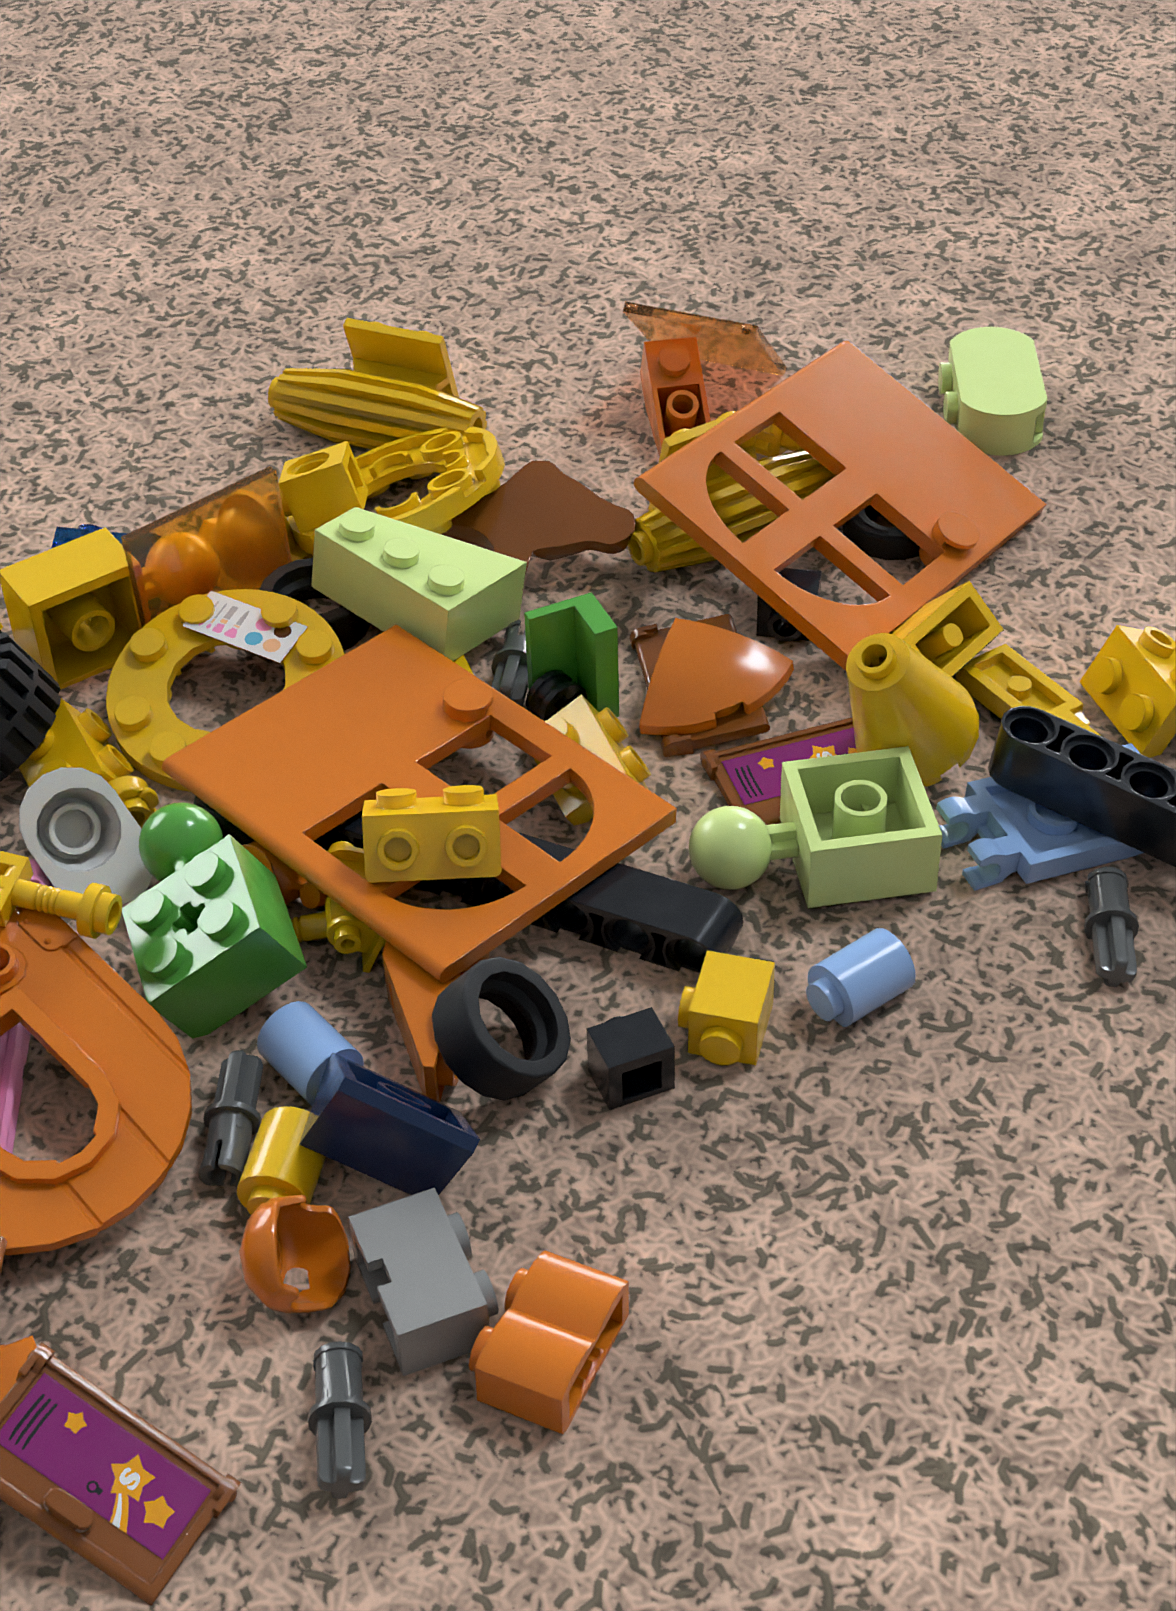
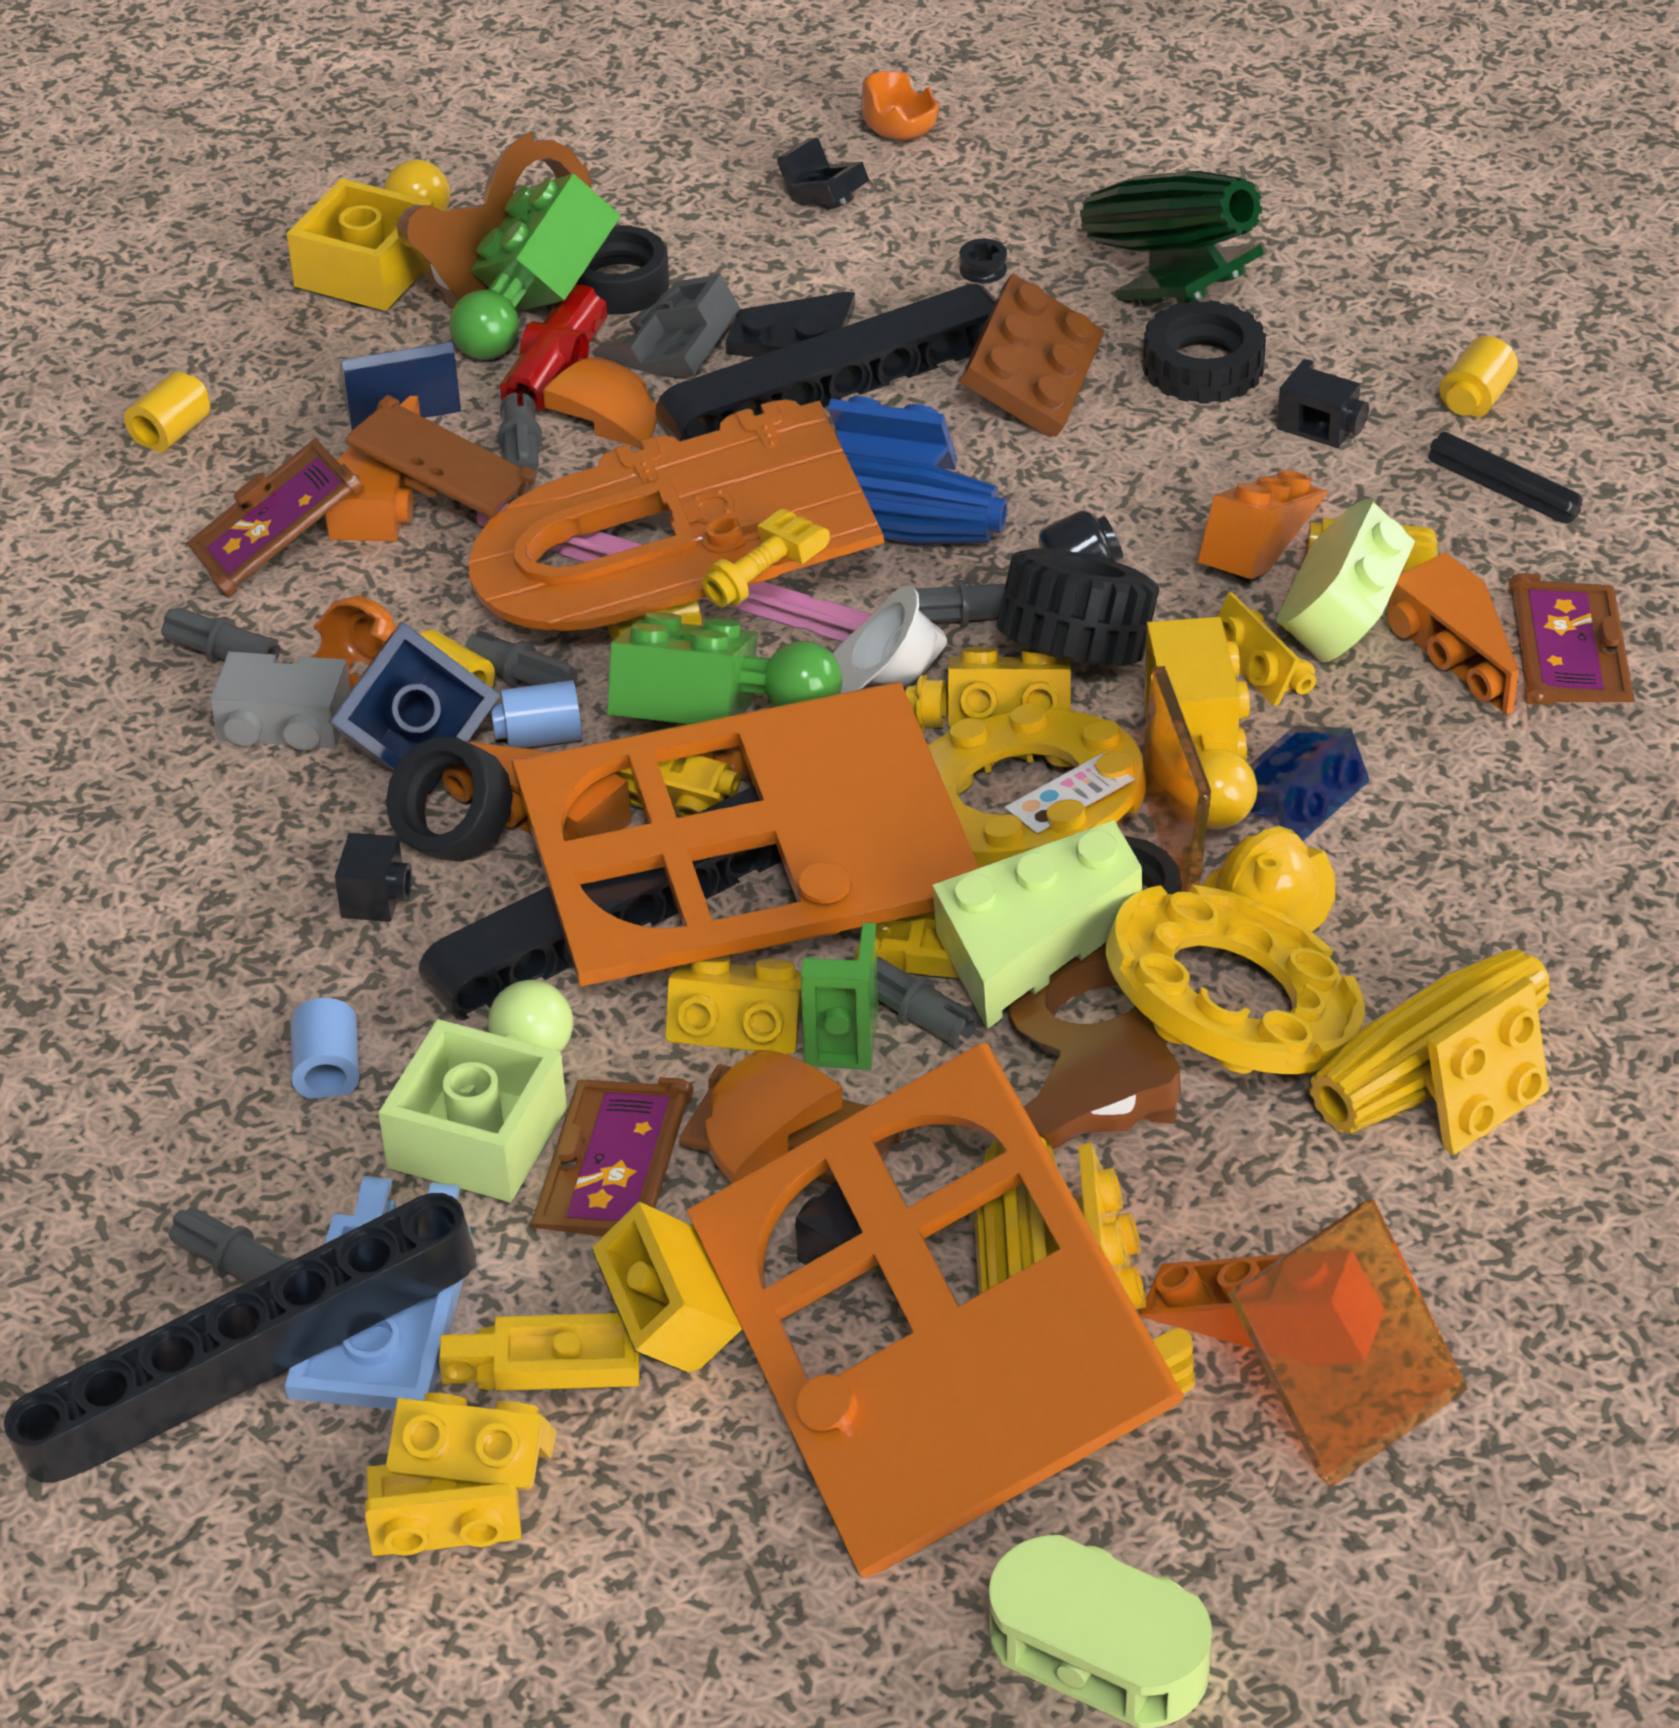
camera: 120 degrees right, 0 degrees up
yellow brick [275,441,369,533] -> none
yellow bracket [362,785,501,883] -> none
orange brick [469,1250,629,1434] -> none
yellow brick [678,950,775,1065] -> none
yellow cone [846,633,979,787] -> none

